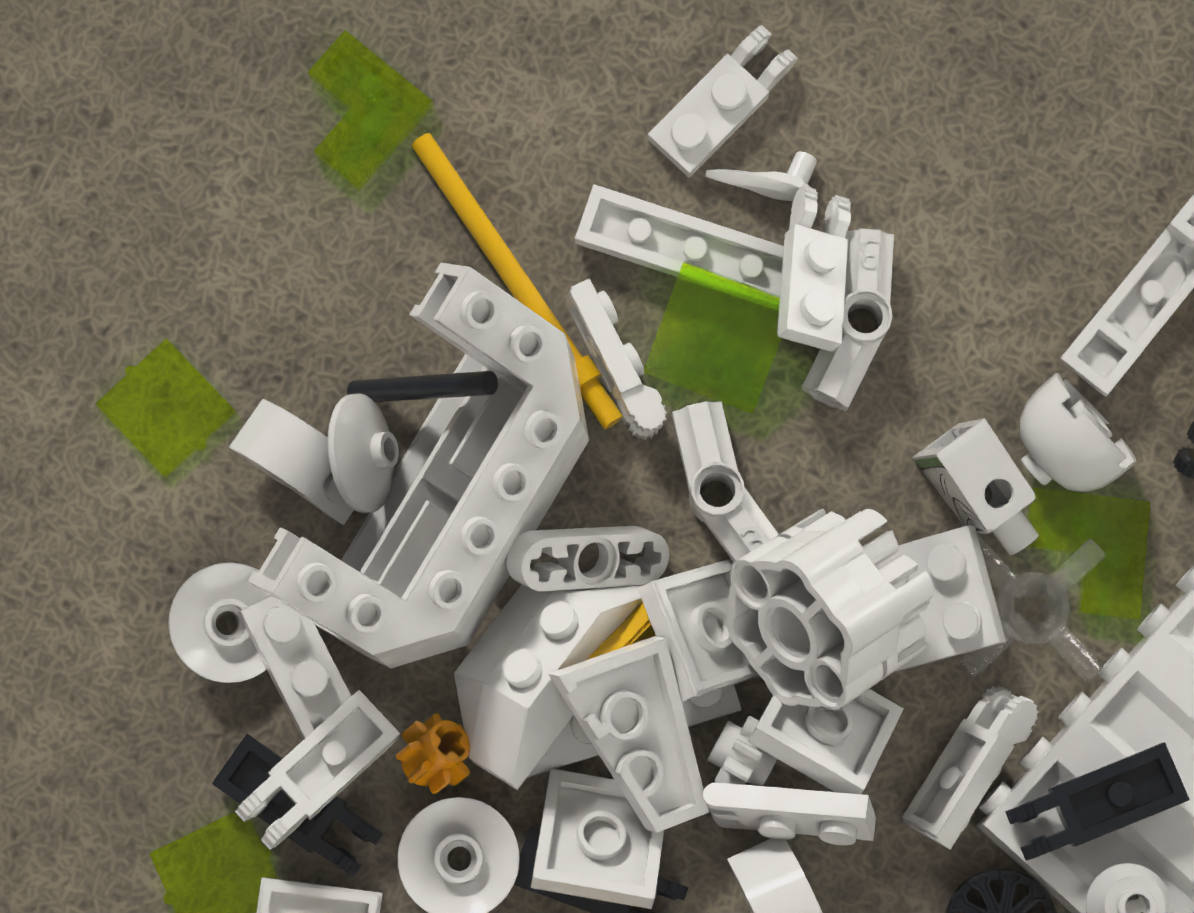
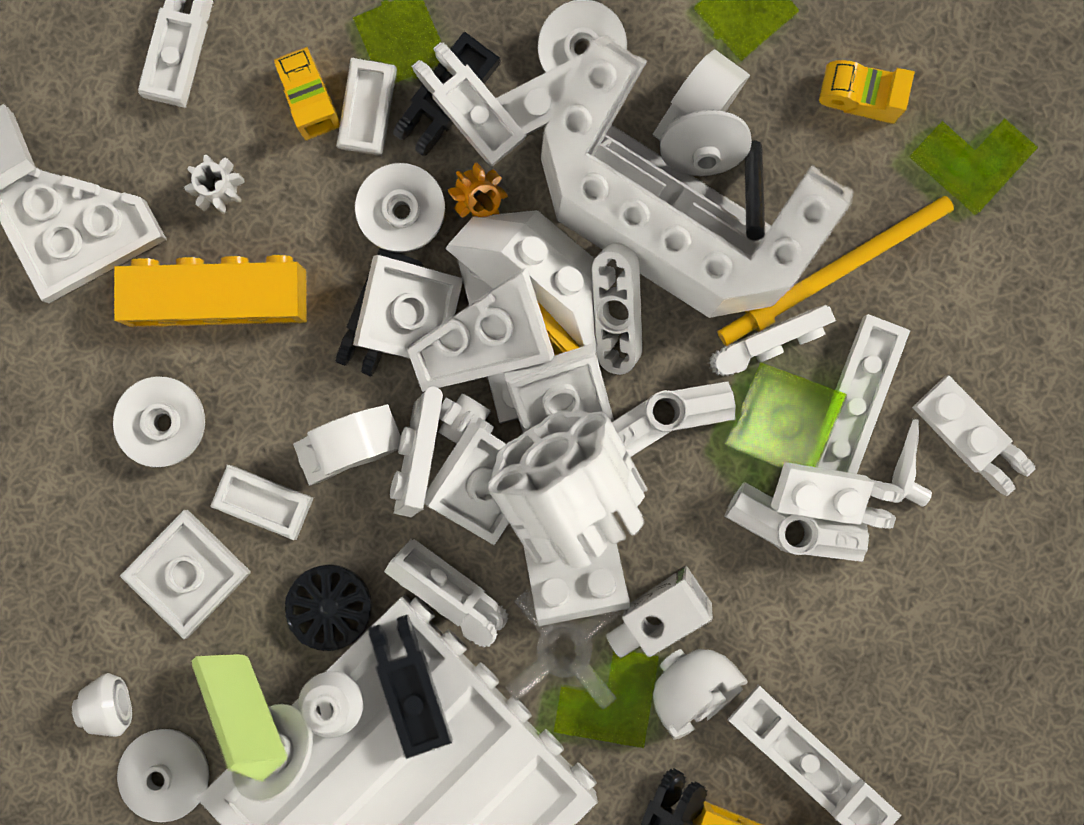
camera: 95 degrees right, 5 degrees up
none -> yellow leg [819,60,915,124]

